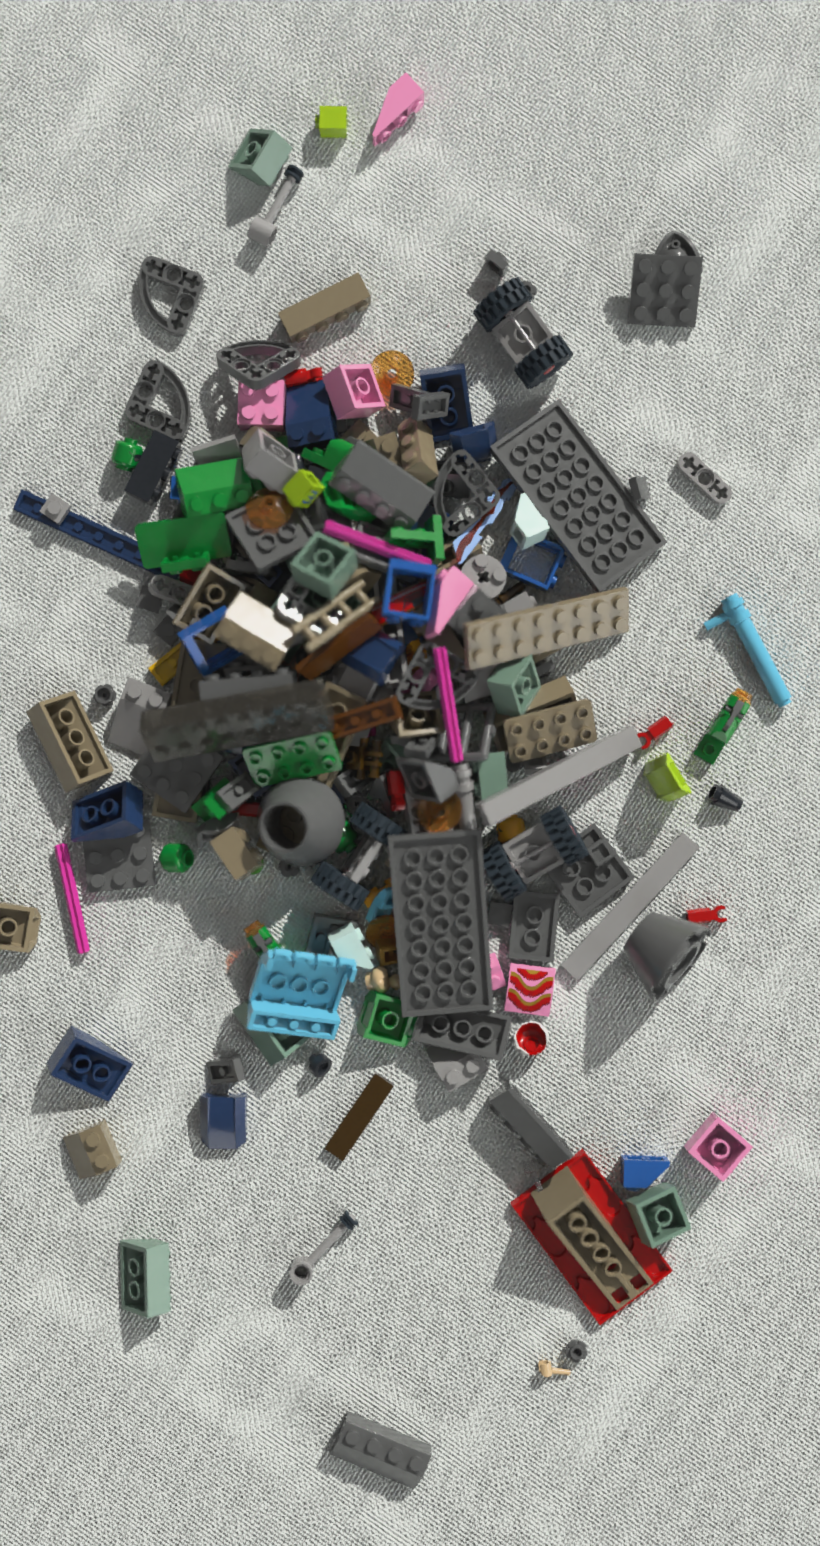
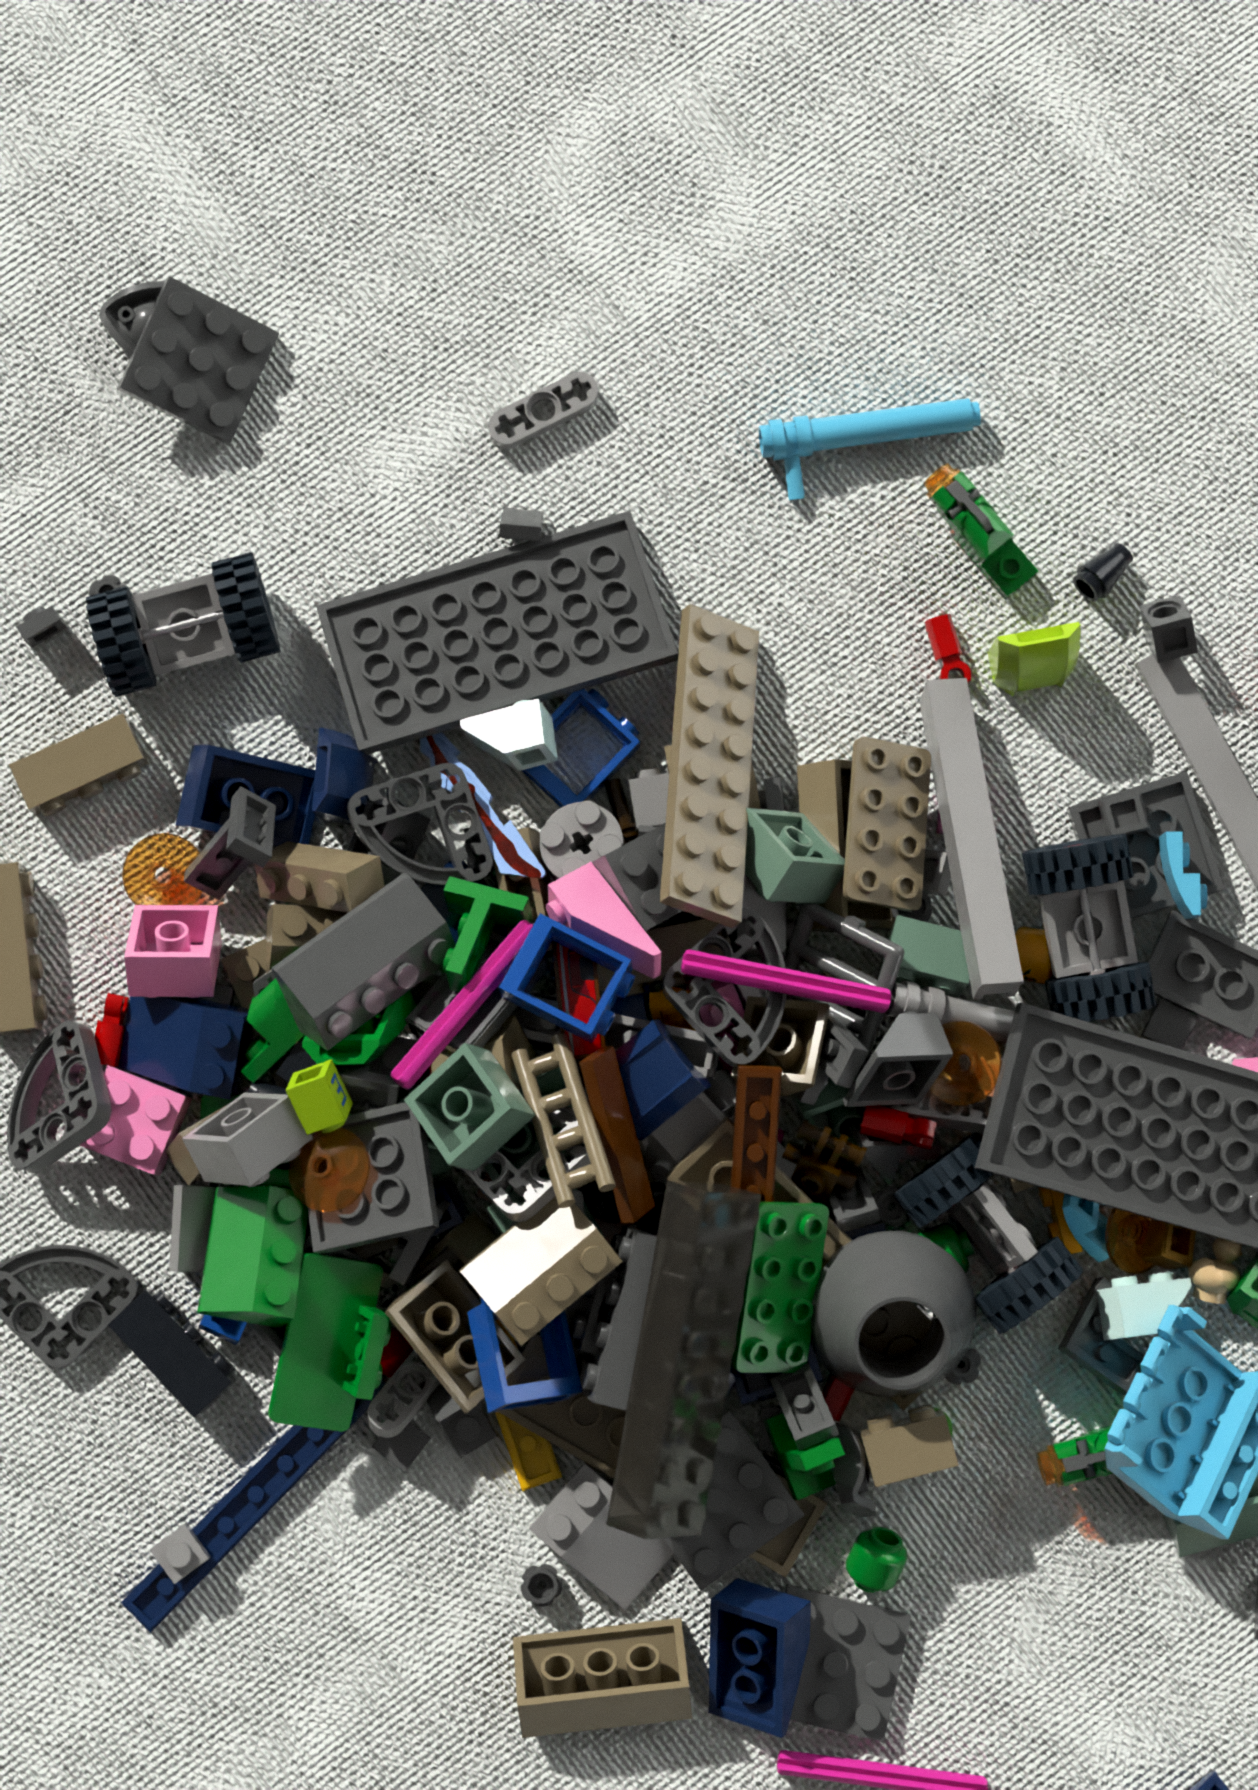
camera: 75 degrees left, 5 degrees down
green head [111,437,143,472] -> none
none -> dark tan brick [9,713,149,817]
none -> dark grey brick [1140,595,1198,663]
none -> medium azure slope [1159,832,1208,919]

